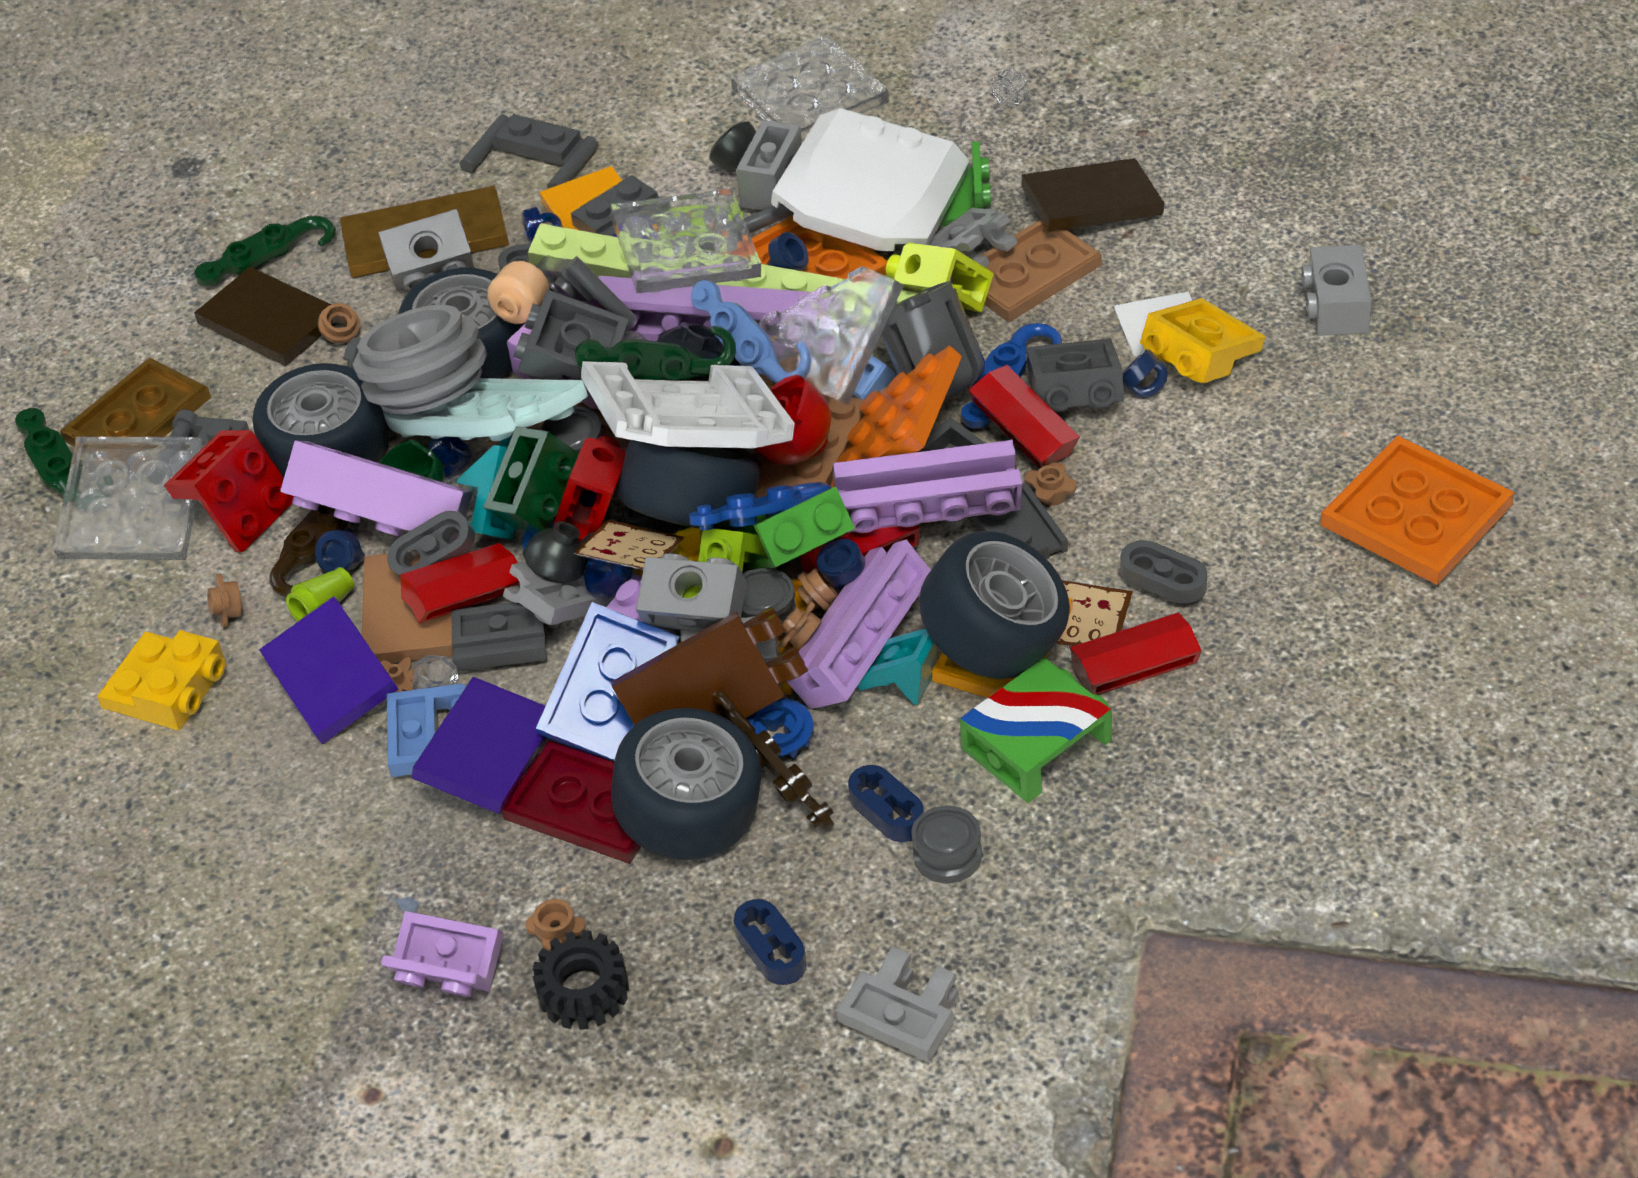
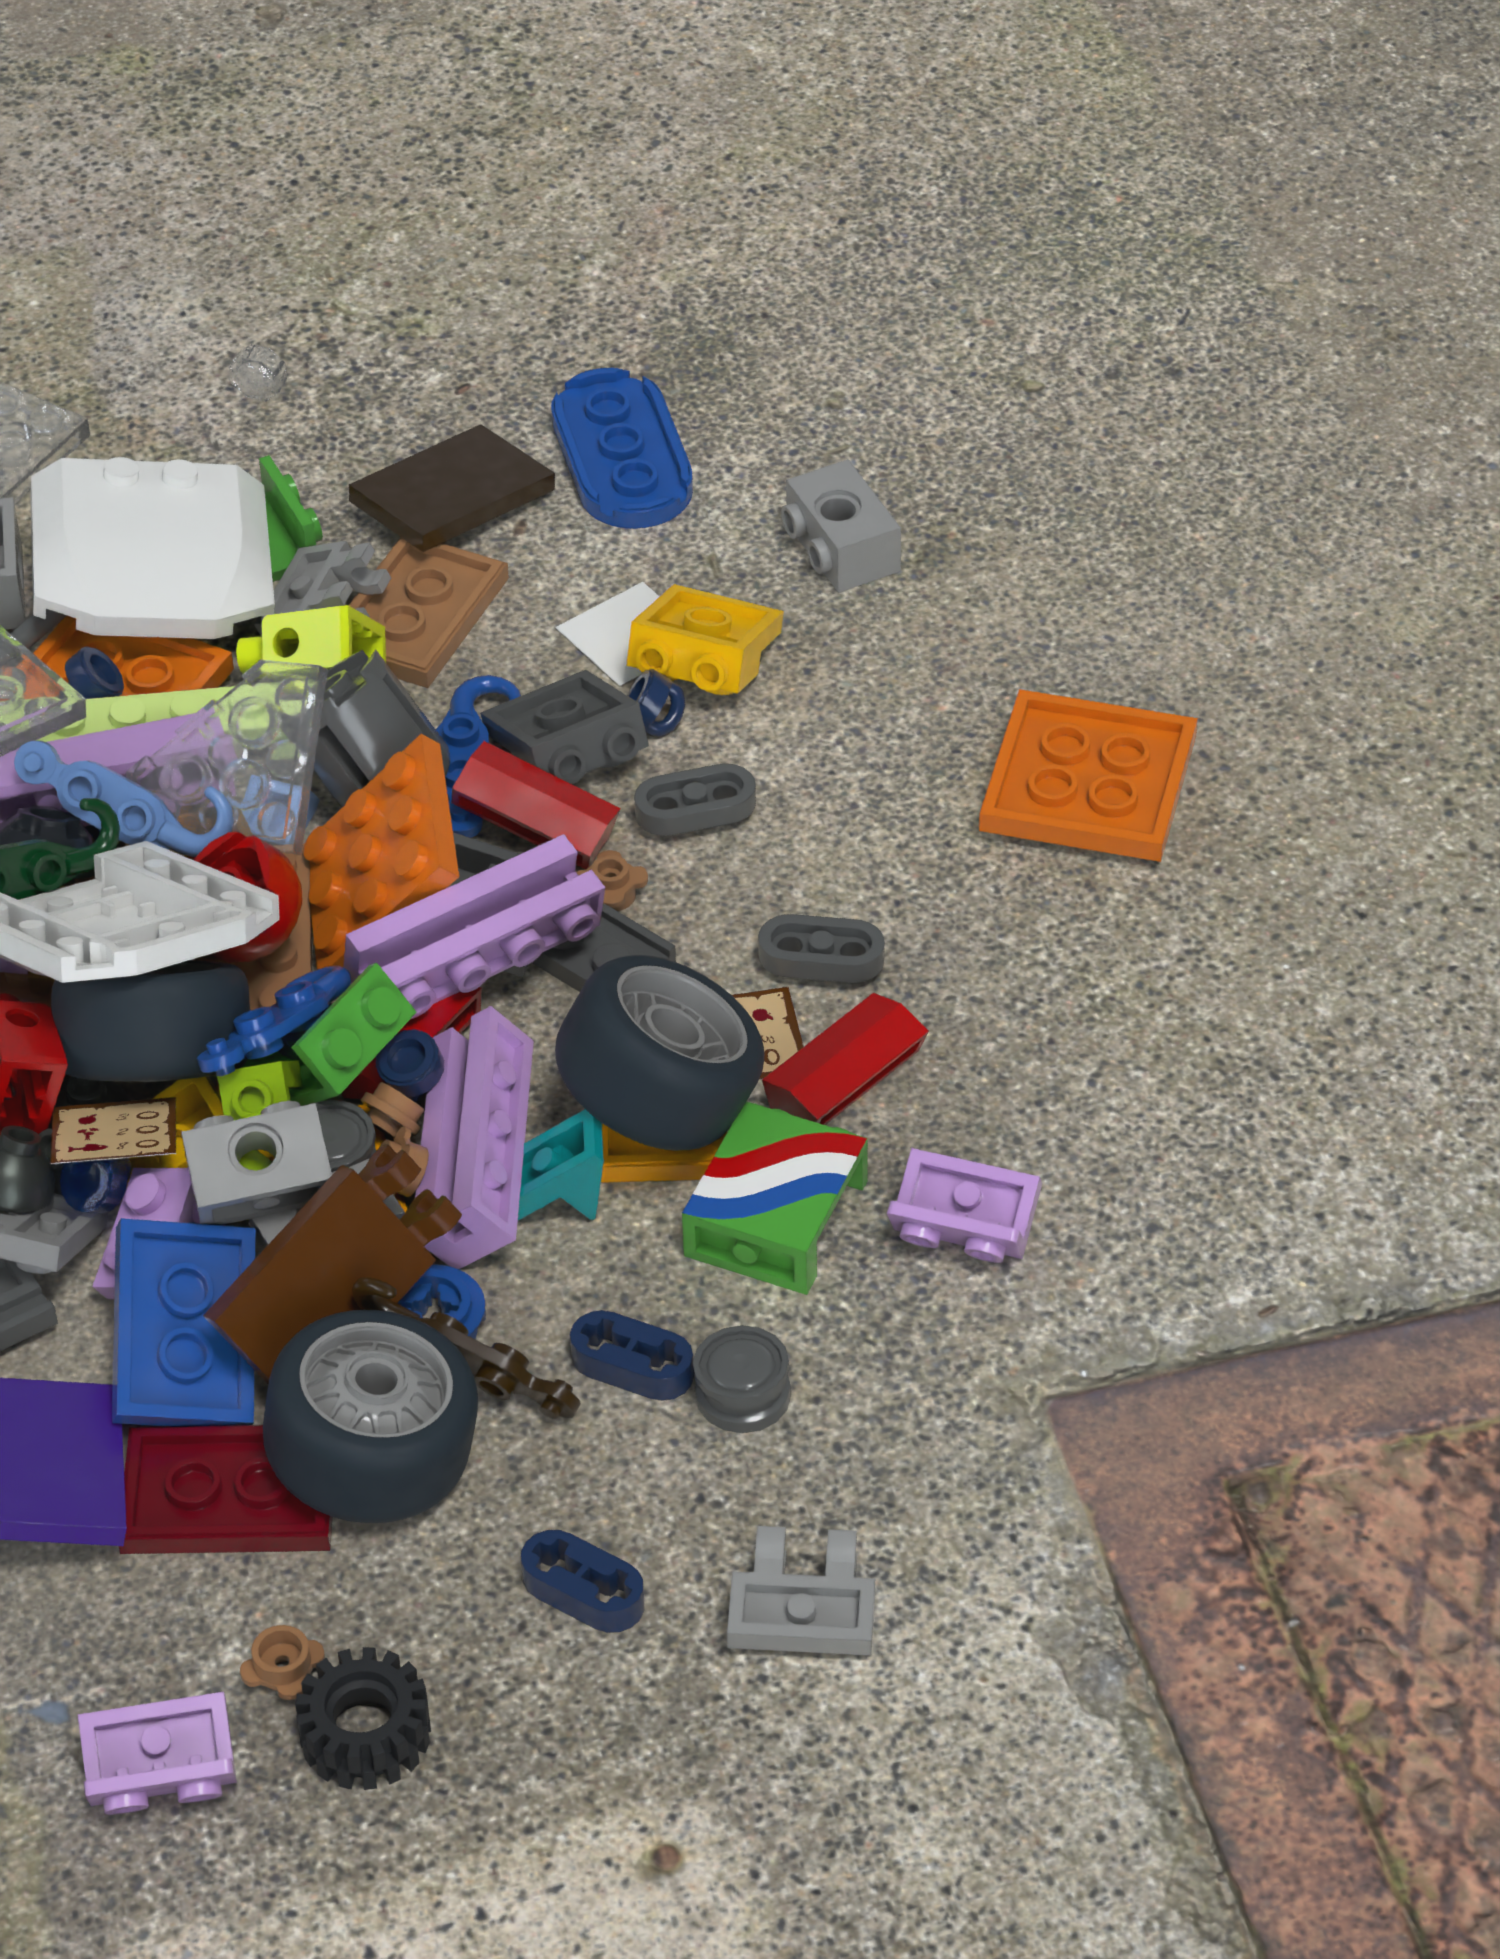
camera: 30 degrees left, 0 degrees up
none -> blue tile [551,368,693,529]
none -> dark grey plate [634,763,756,836]
none -> lavender bracket [887,1148,1042,1263]

